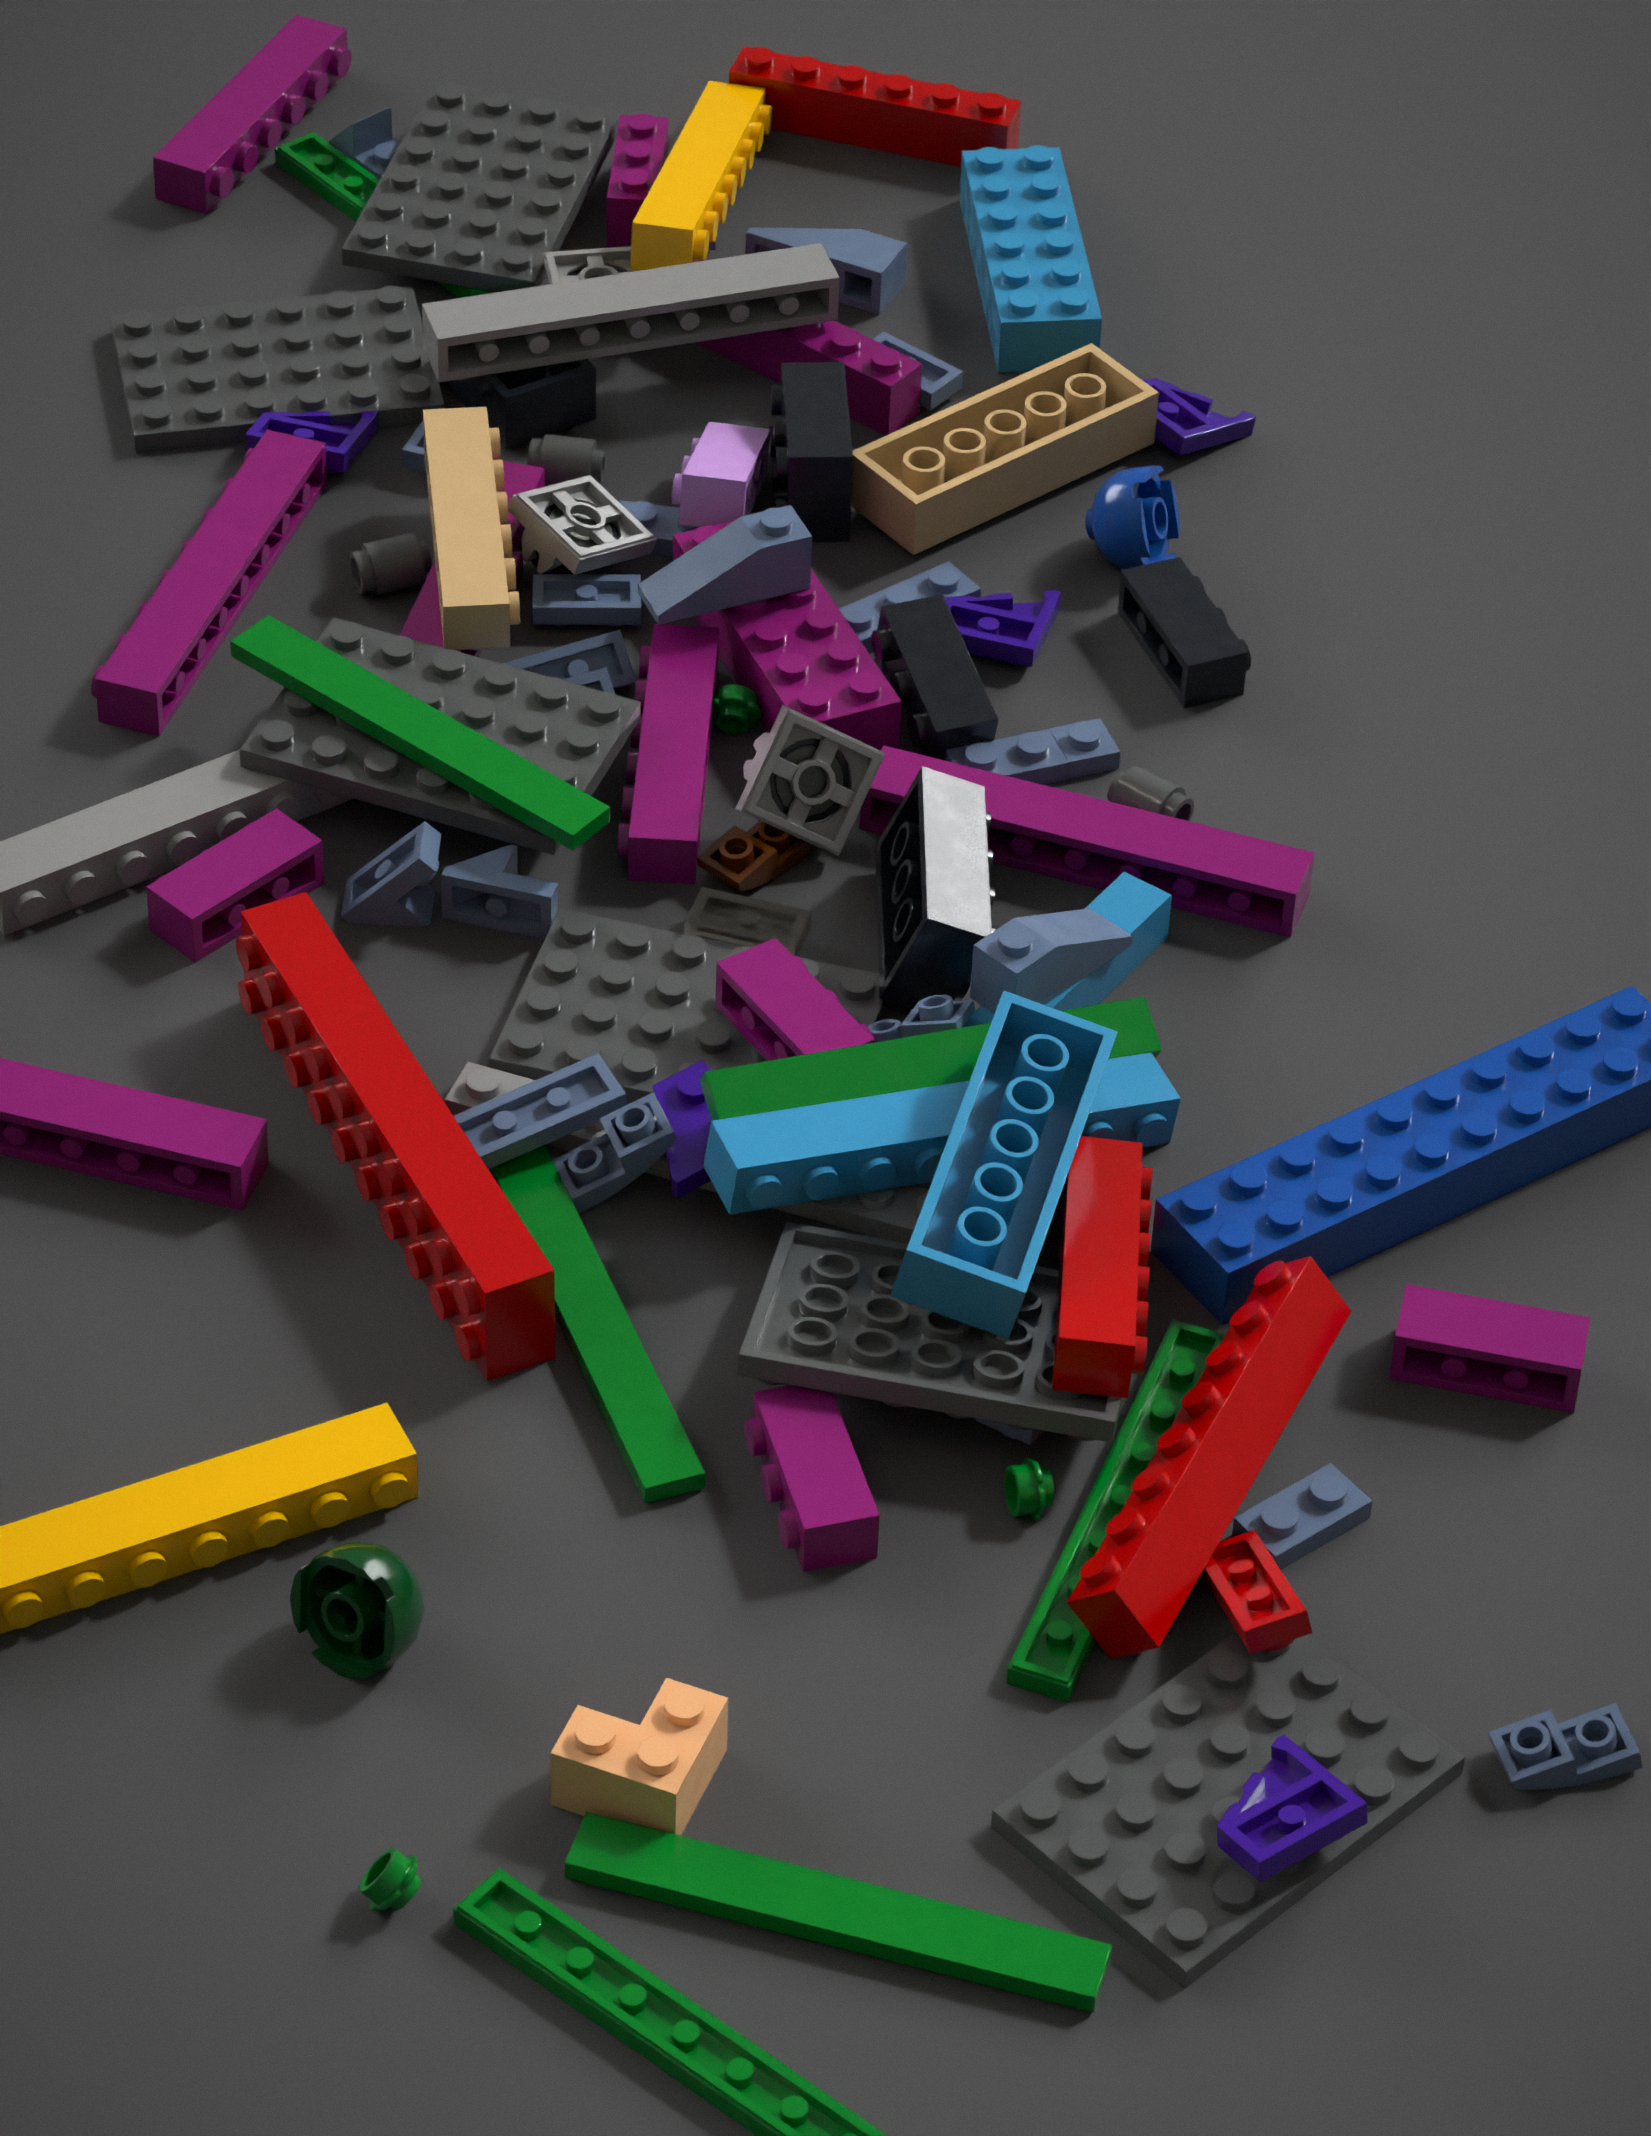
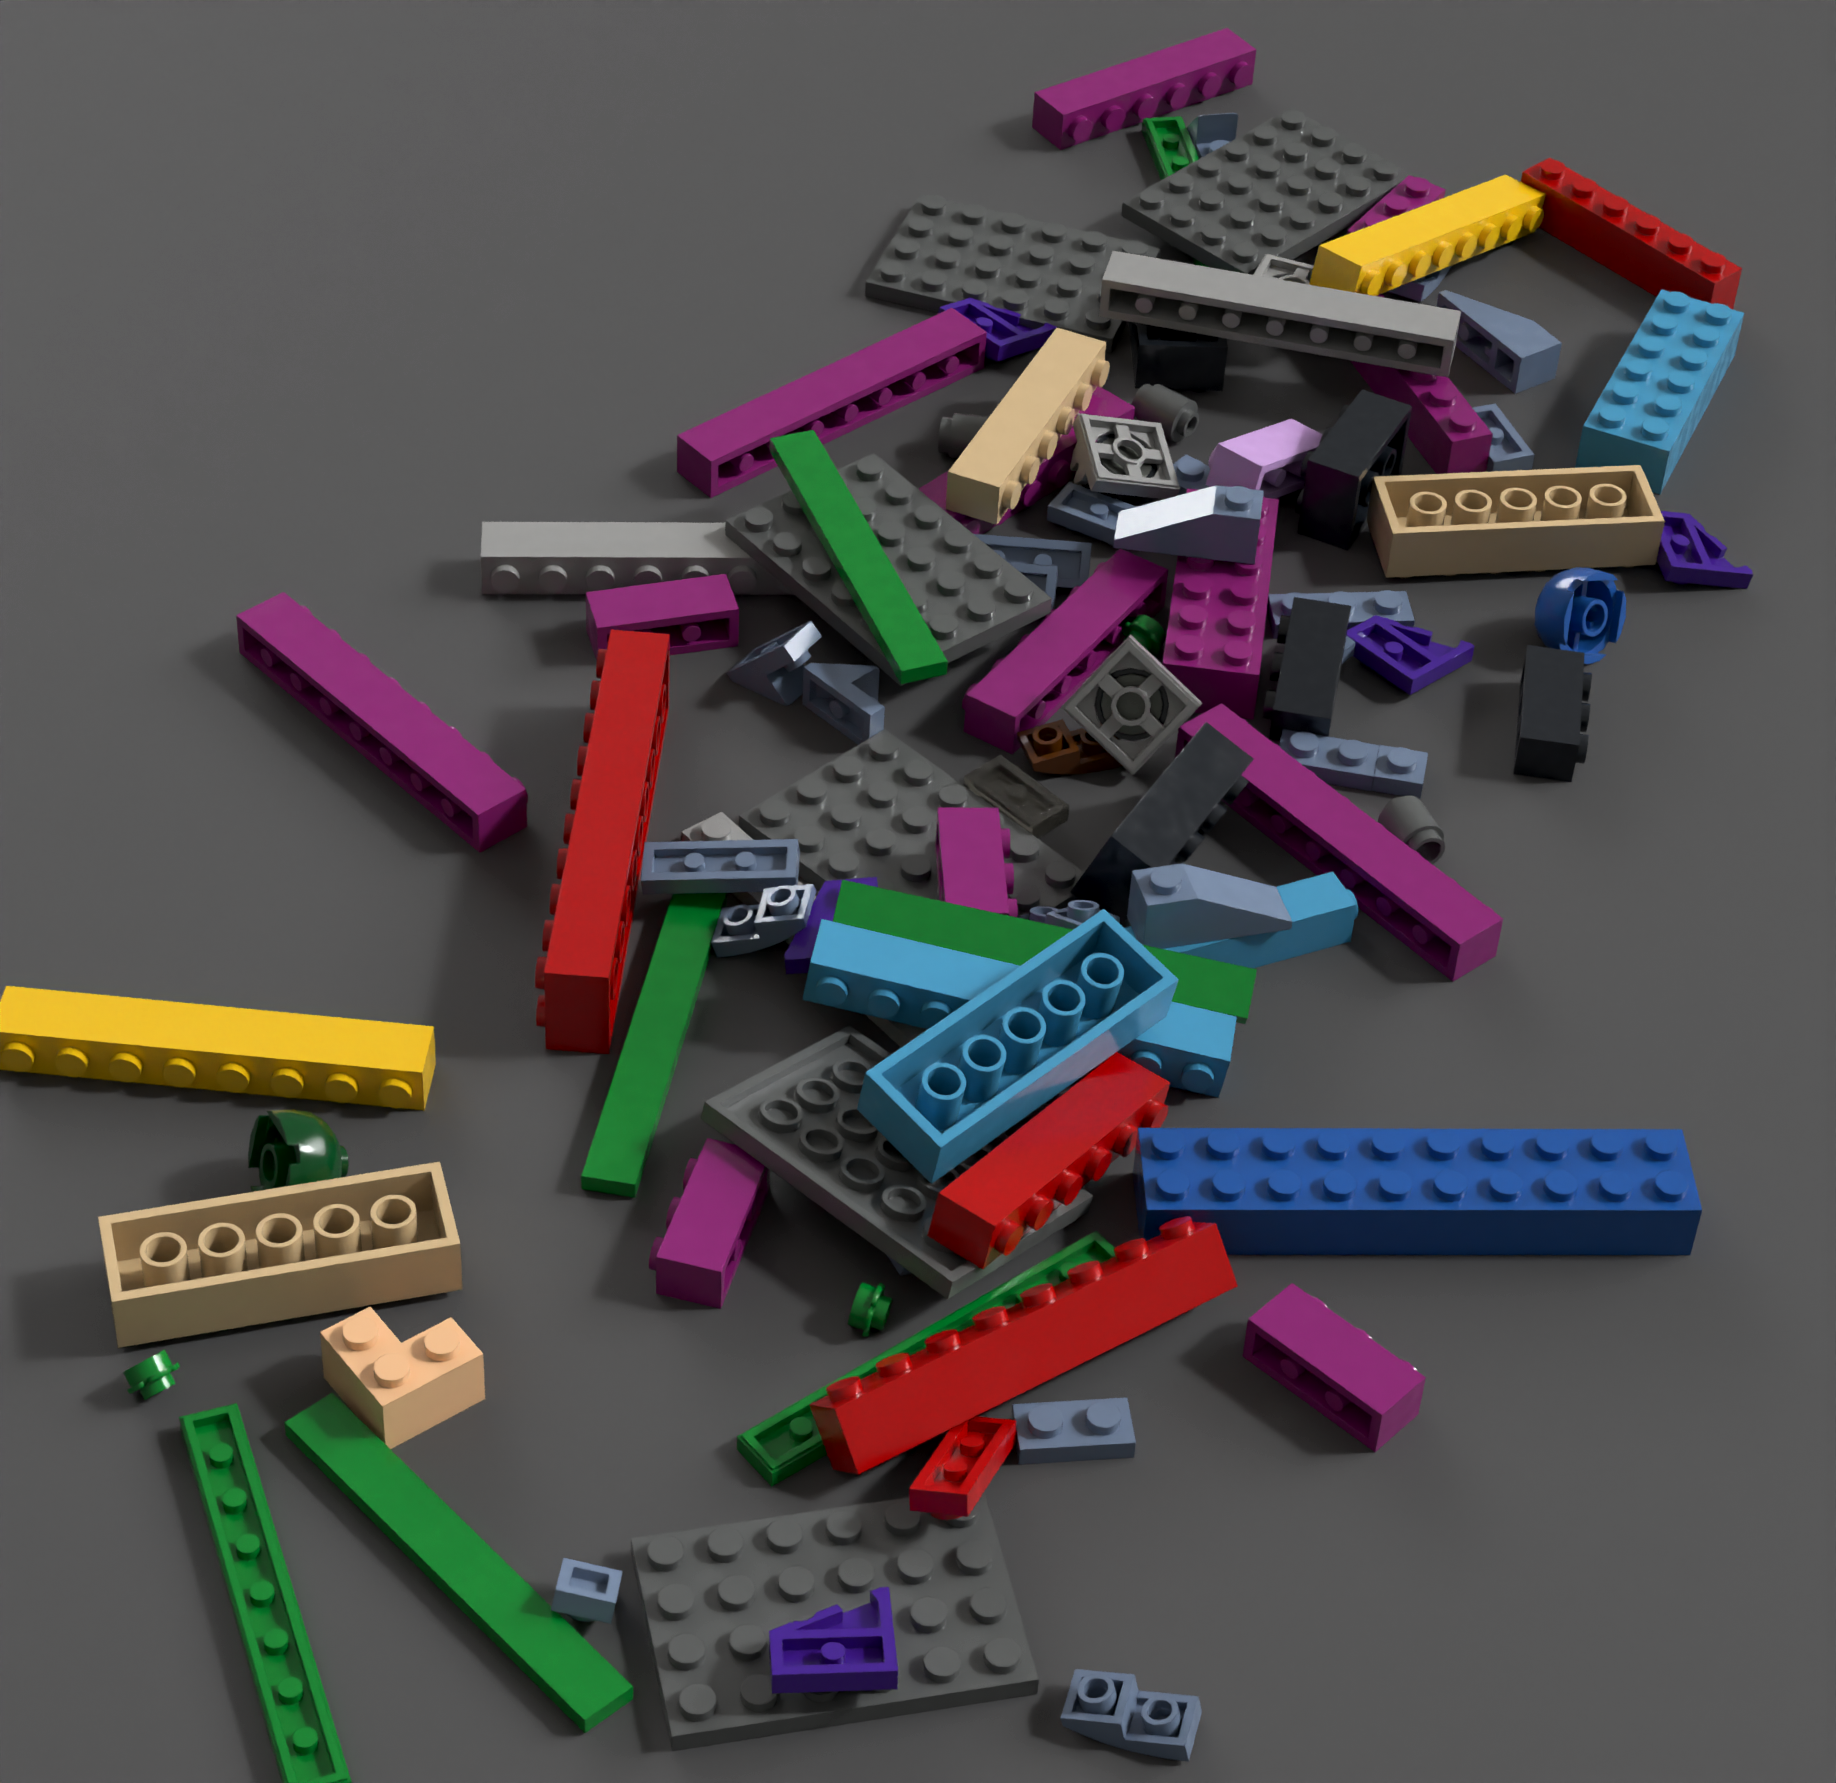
camera: 30 degrees right, 0 degrees up
none -> tan brick [98,1162,463,1348]
none -> sand blue plate [551,1558,623,1624]

